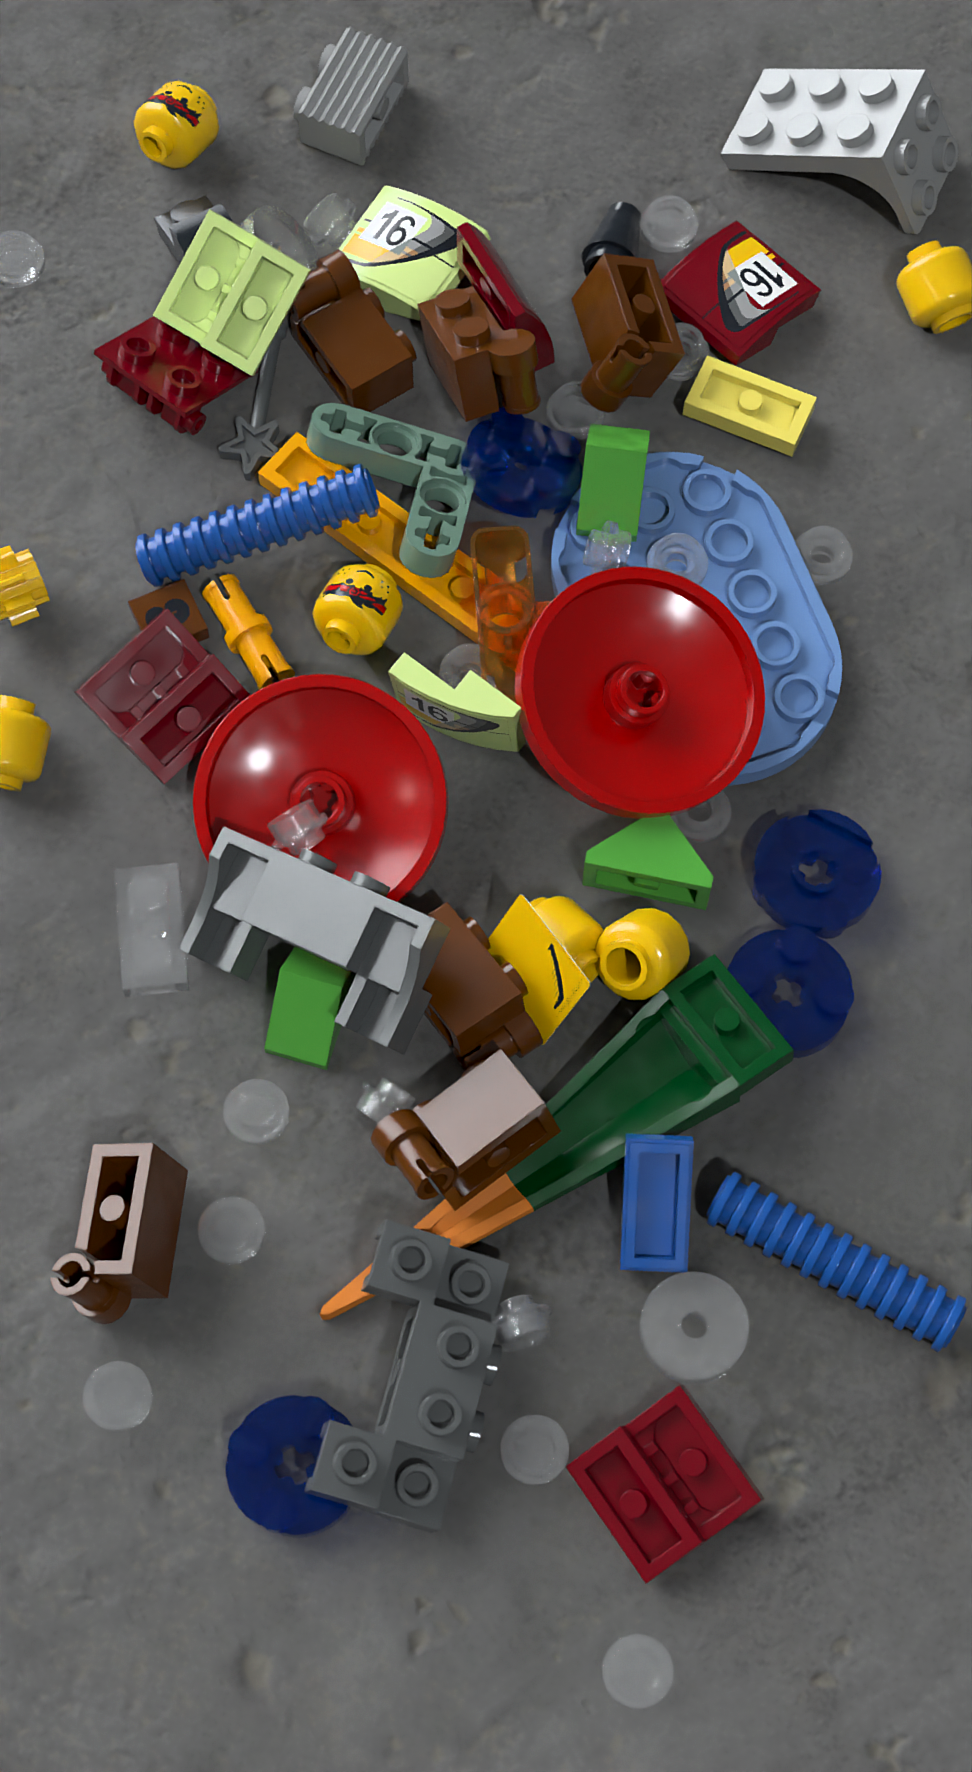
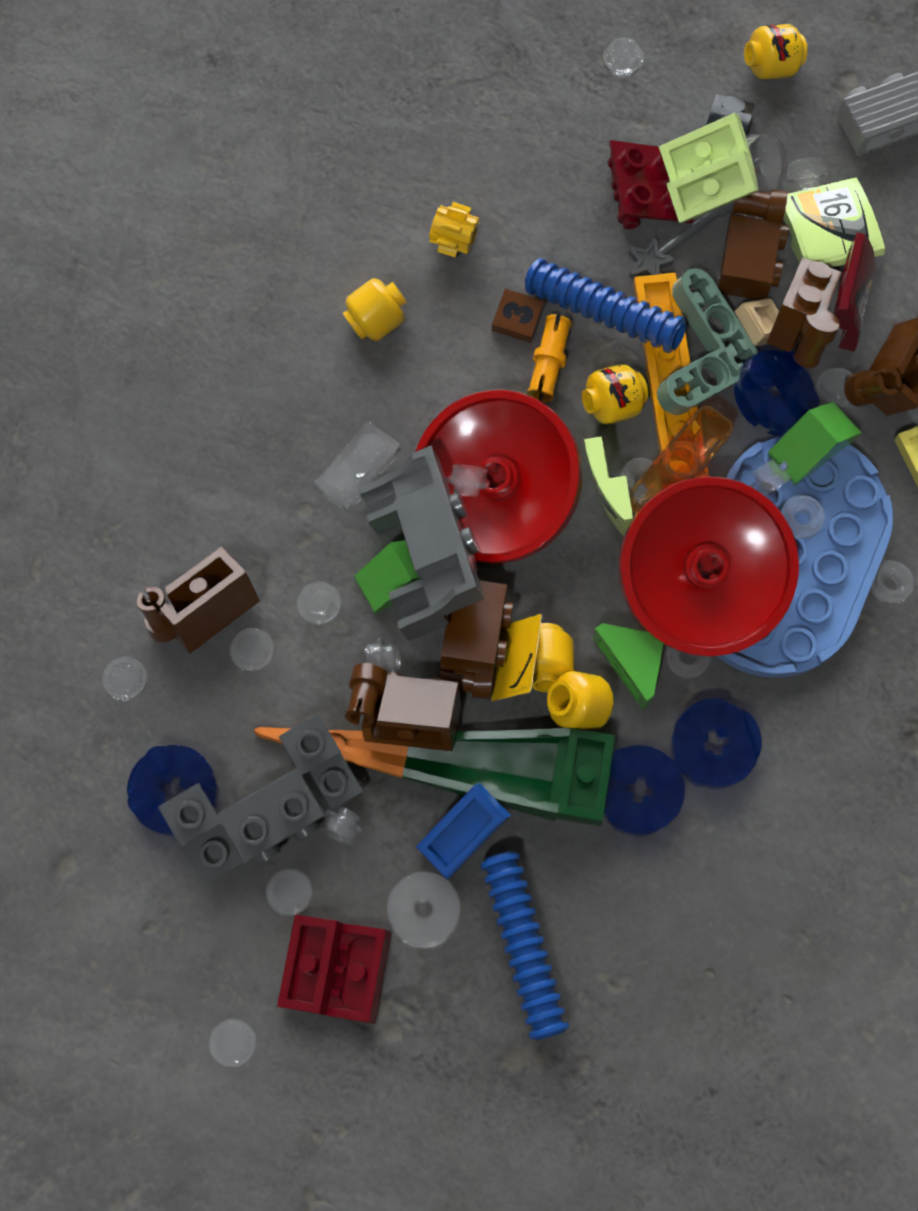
camera: 45 degrees right, 5 degrees up
dark red slope [74,608,250,784] -> none
none -> tan tile [734,298,779,346]

